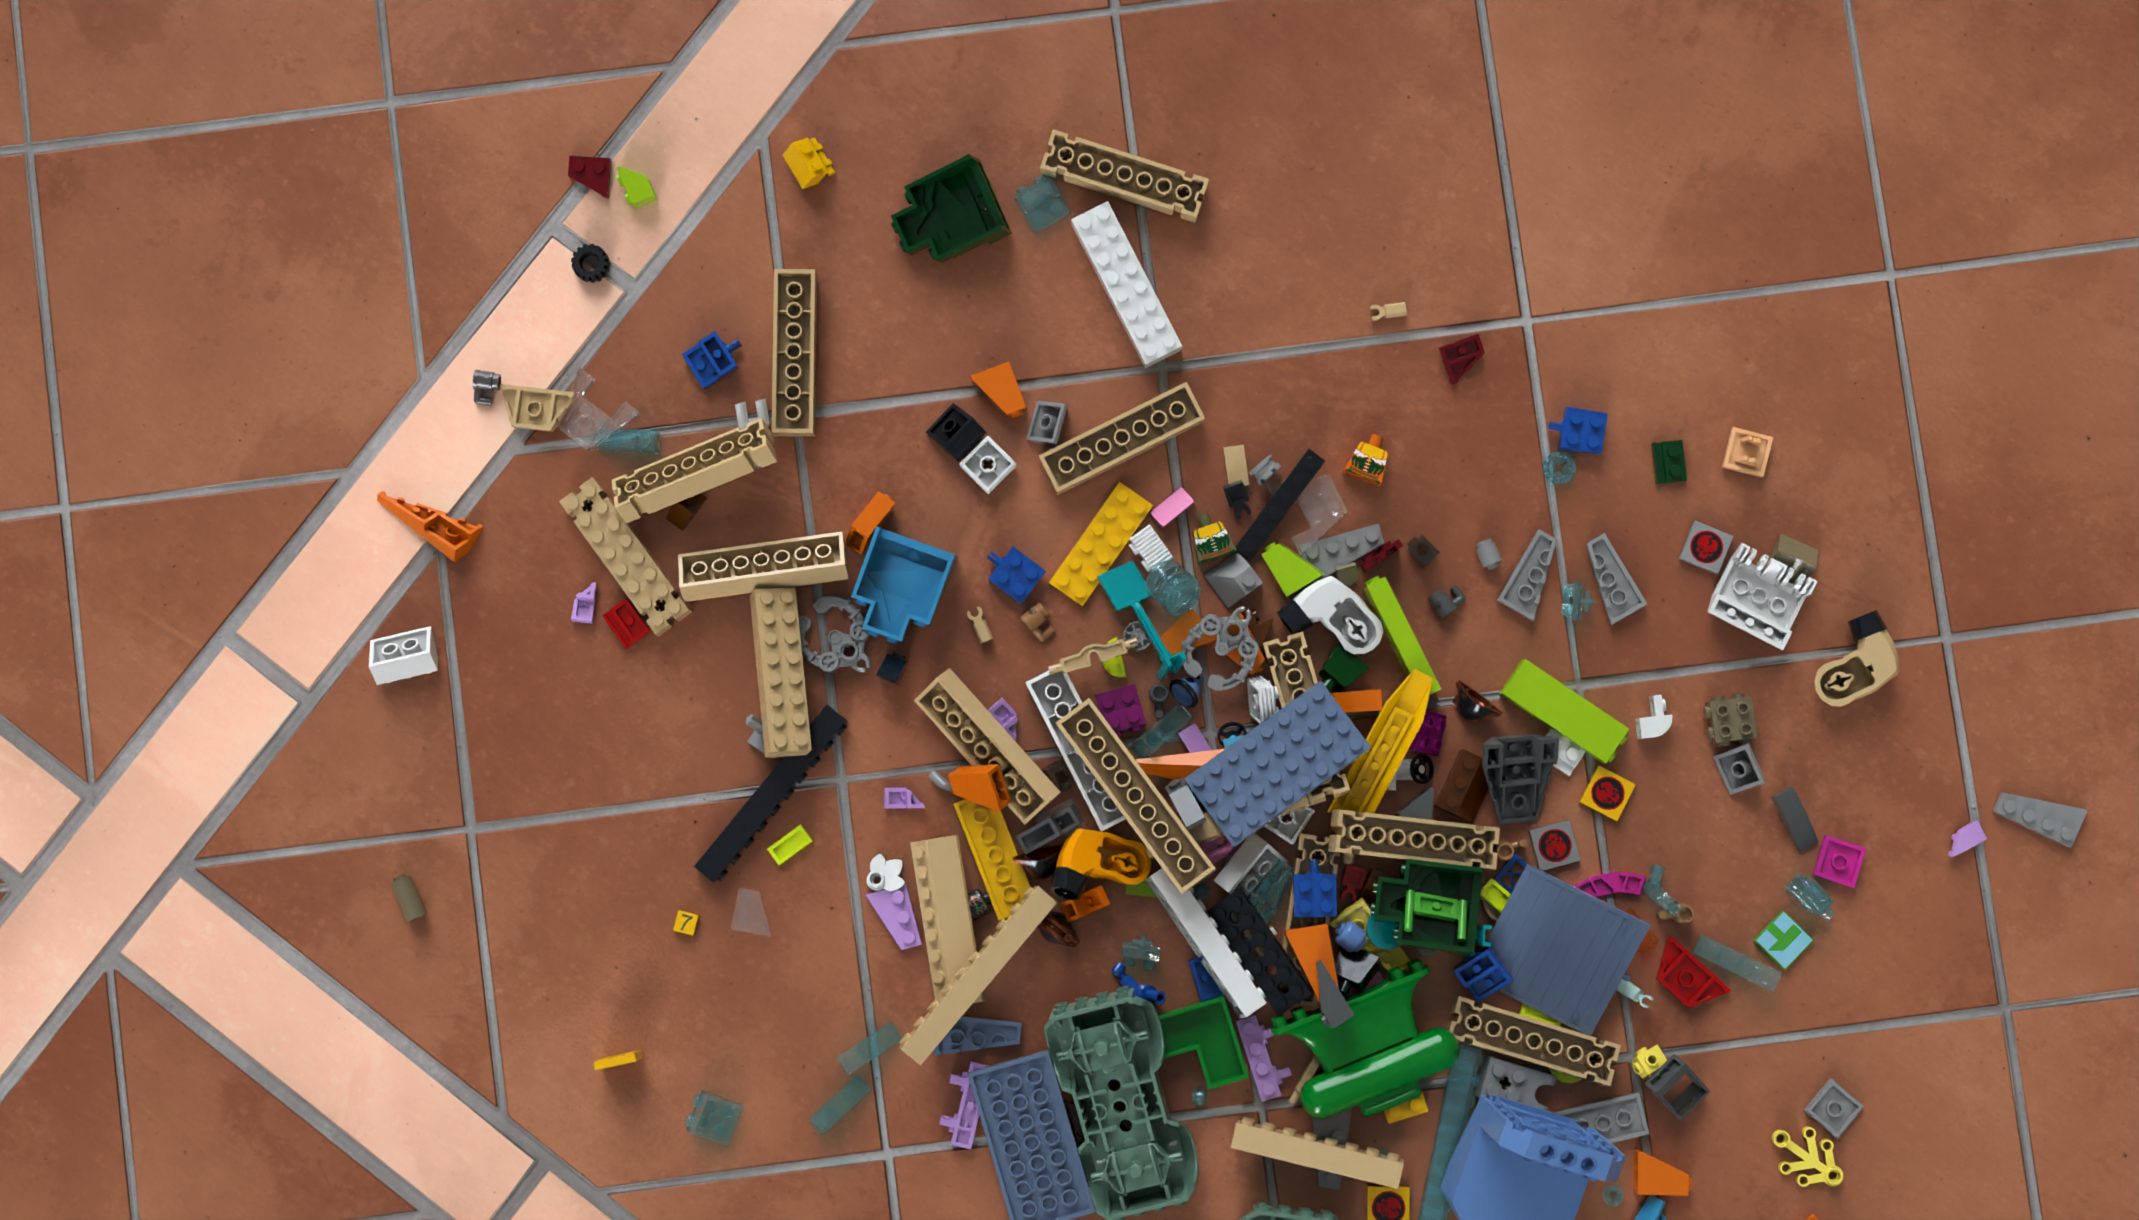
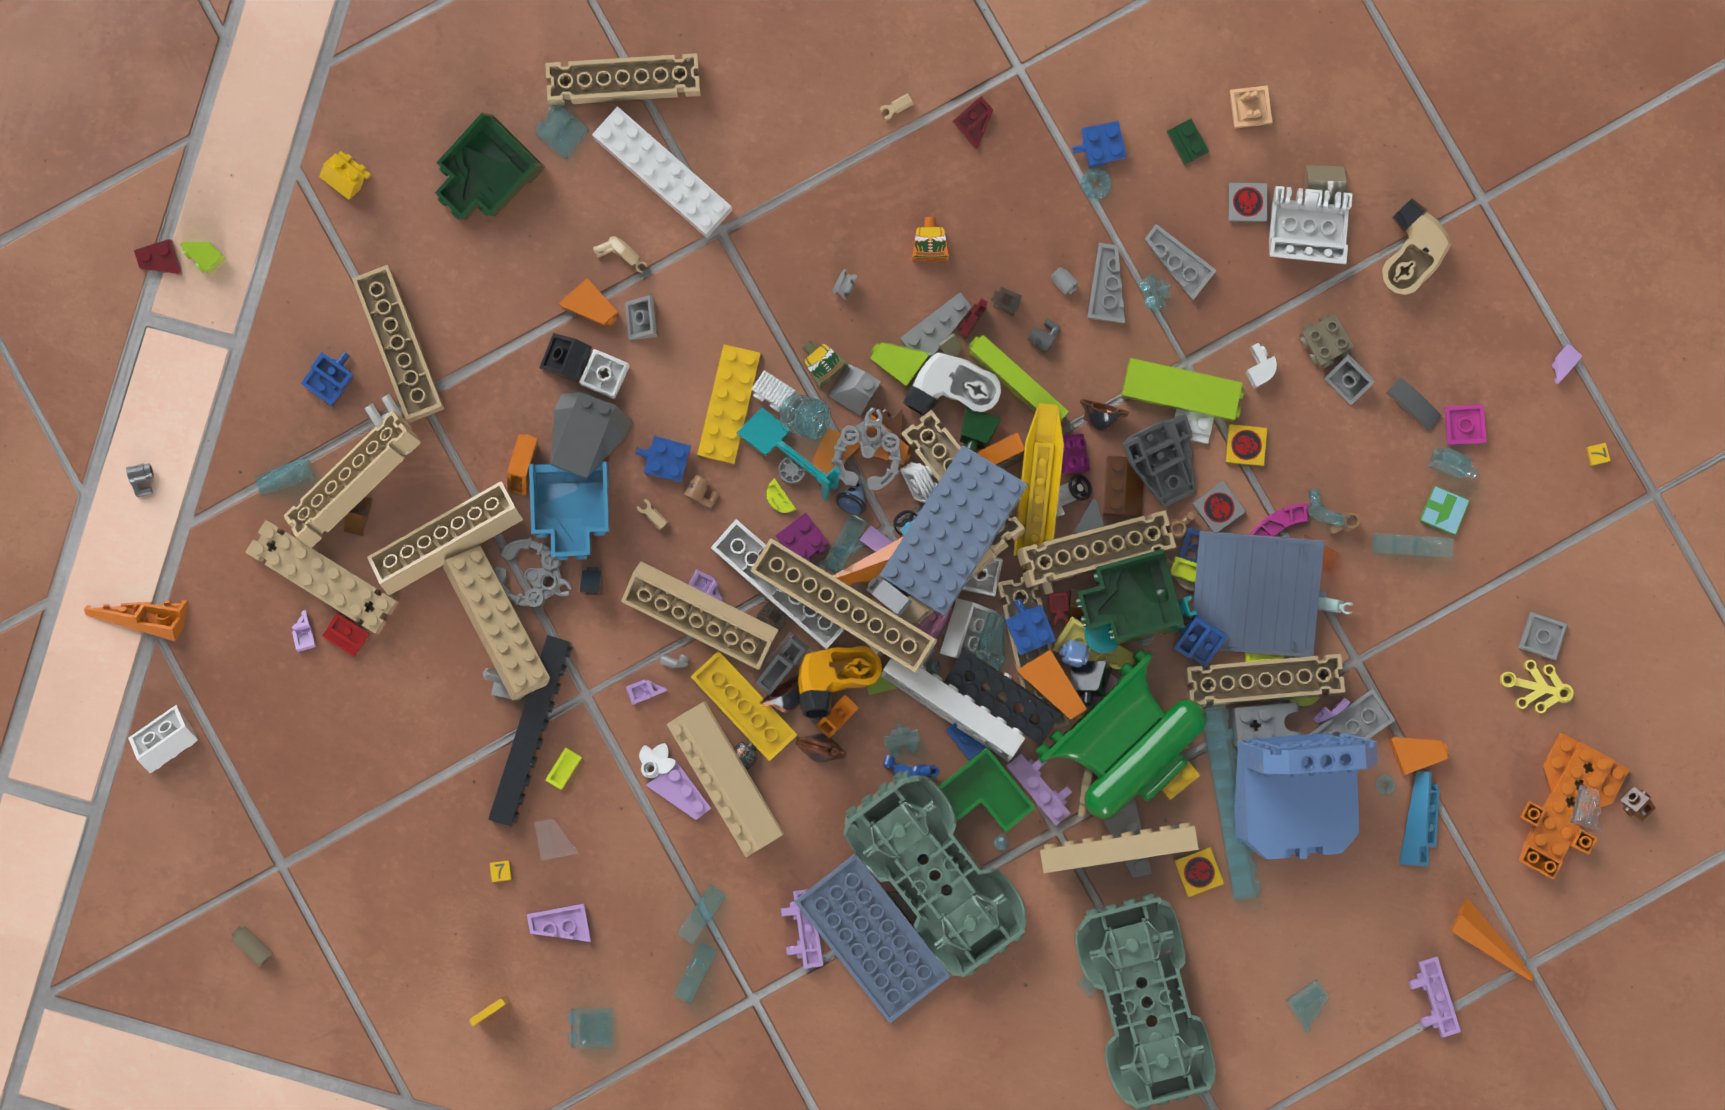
camera: 25 degrees left, 0 degrees up
tan wing [499,384,577,432] -> none
clear wing [557,367,641,452] -> none
black tyre [571,244,610,283] -> none
tan brick [899,886,1057,1066] -> none
sand blue wing [934,1016,1022,1056] -> none
orange slope [948,764,1011,811] -> none
tan brick [1039,382,1205,495] -> none
tan piece [1048,638,1138,675] -> none
dark grey piece [1148,683,1169,719] -> none
bright pink slope [1150,487,1195,529] -> none
tan tile [1223,445,1249,487] -> none
black plate [1223,480,1251,519] -> none
black plate [1235,449,1325,560] -> none
clear wing [1265,475,1348,555] -> none
dark grey slope [1316,960,1354,1029] -> none
bright green plate [1404,890,1467,942] -> none
light yellow brick [1631,1044,1667,1079] -> none
dark grey window [1644,1054,1710,1121] -> none
red wing [1656,935,1731,1008] -> none
light grey wing [1992,793,2088,848] -> none
none -> lavender wing [527,903,591,942]
none -> dark grey wedge [551,392,633,479]
none -> tan arm [593,236,649,273]
none -> lavender slope [1313,698,1350,723]
none -> yellow tile [1586,443,1610,466]

